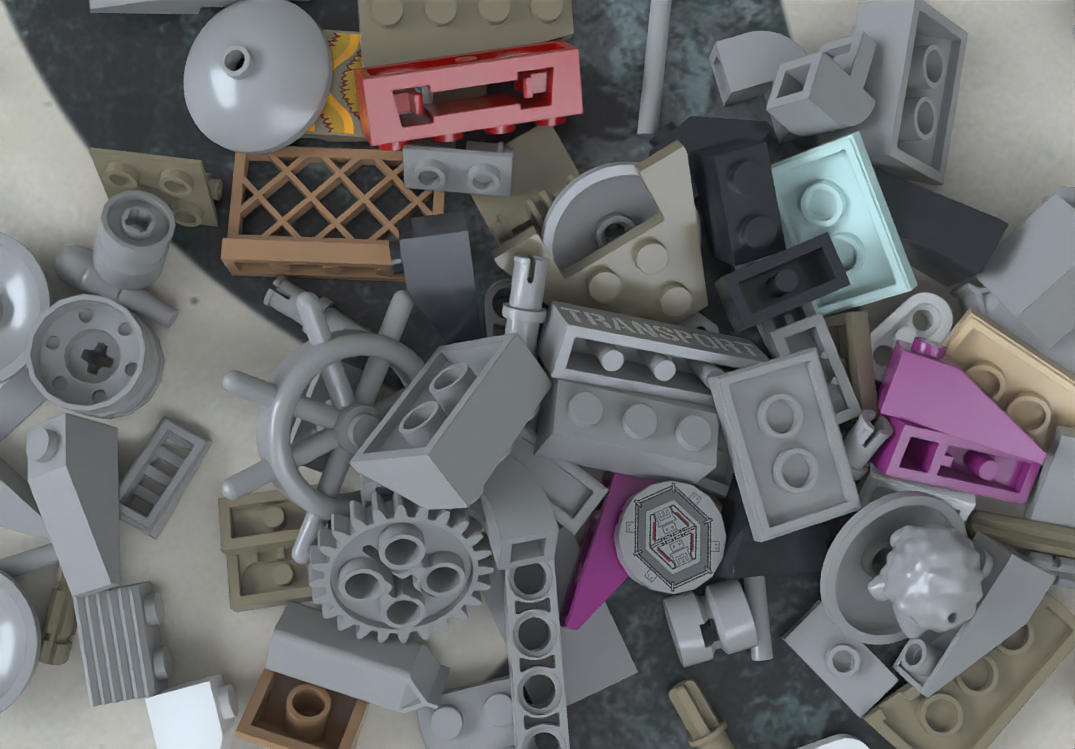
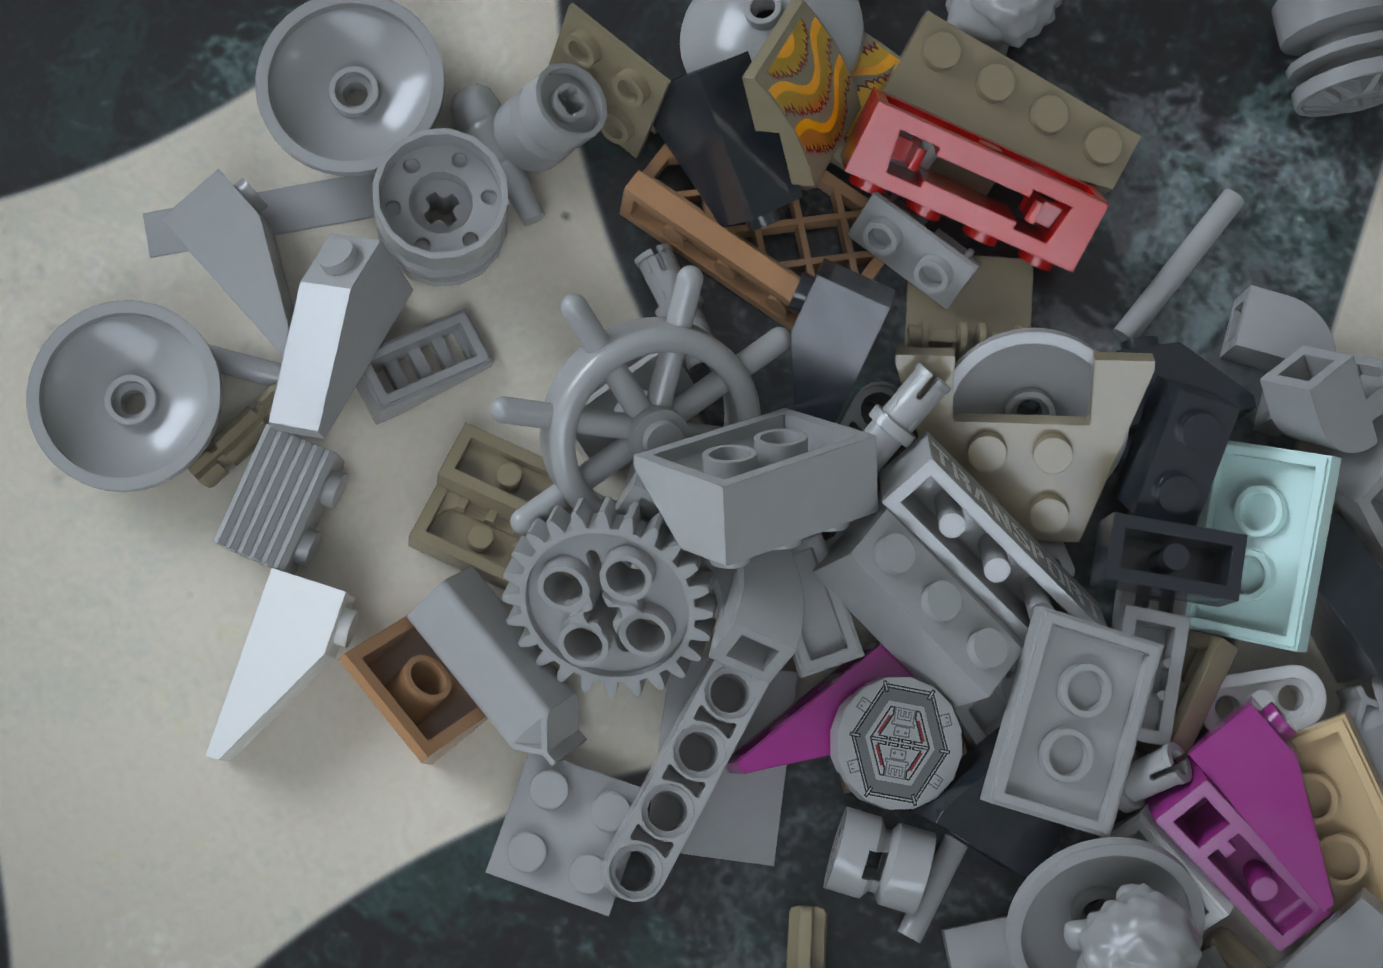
camera: 30 degrees right, 5 degrees down
none -> black slope [653,51,804,231]
none -> slope [742,0,861,187]

